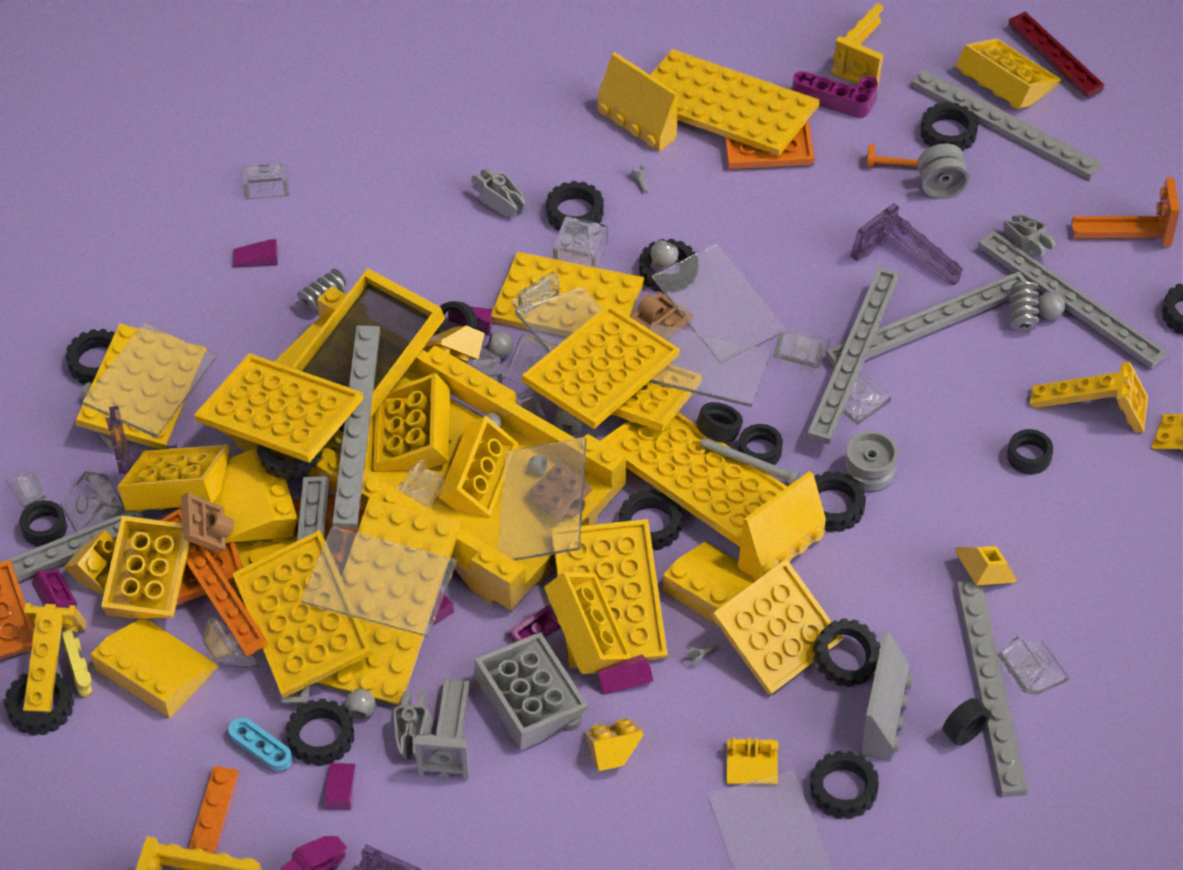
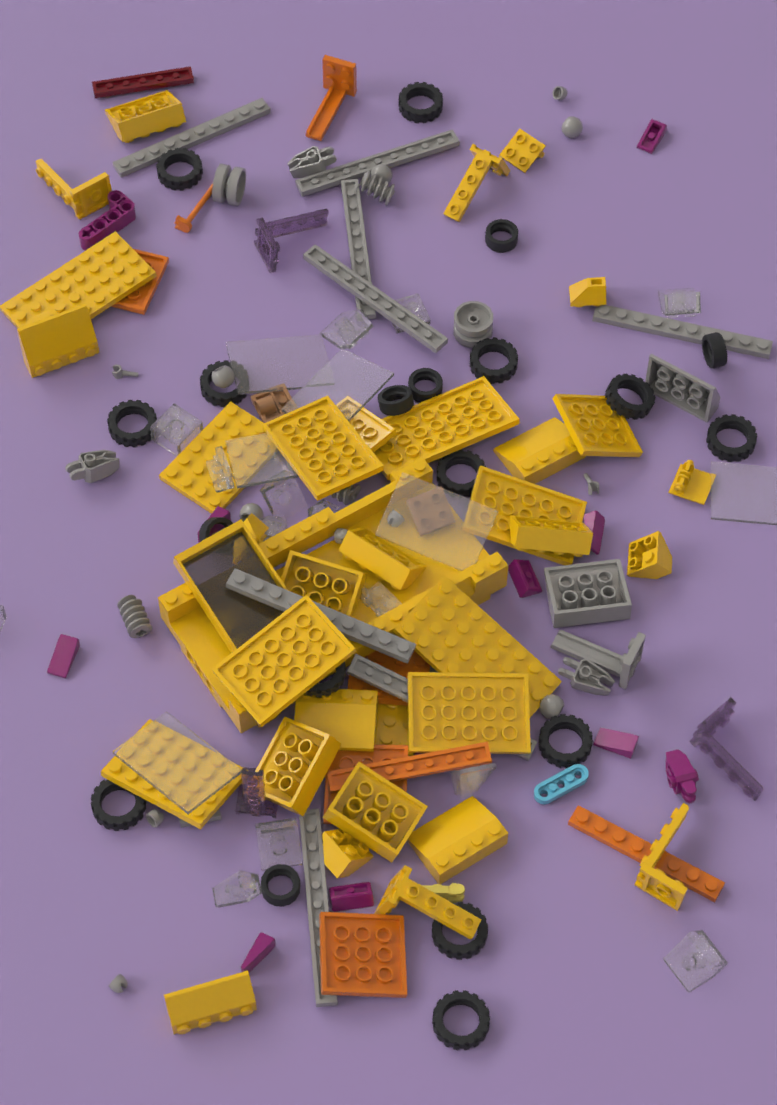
camera: 70 degrees left, 5 degrees up
medium nougat plate [181,493,234,553] -> none
clear piece [301,526,457,637] -> none
light grey bar [700,438,799,485] -> none
yellow slope [738,471,826,581] -> none

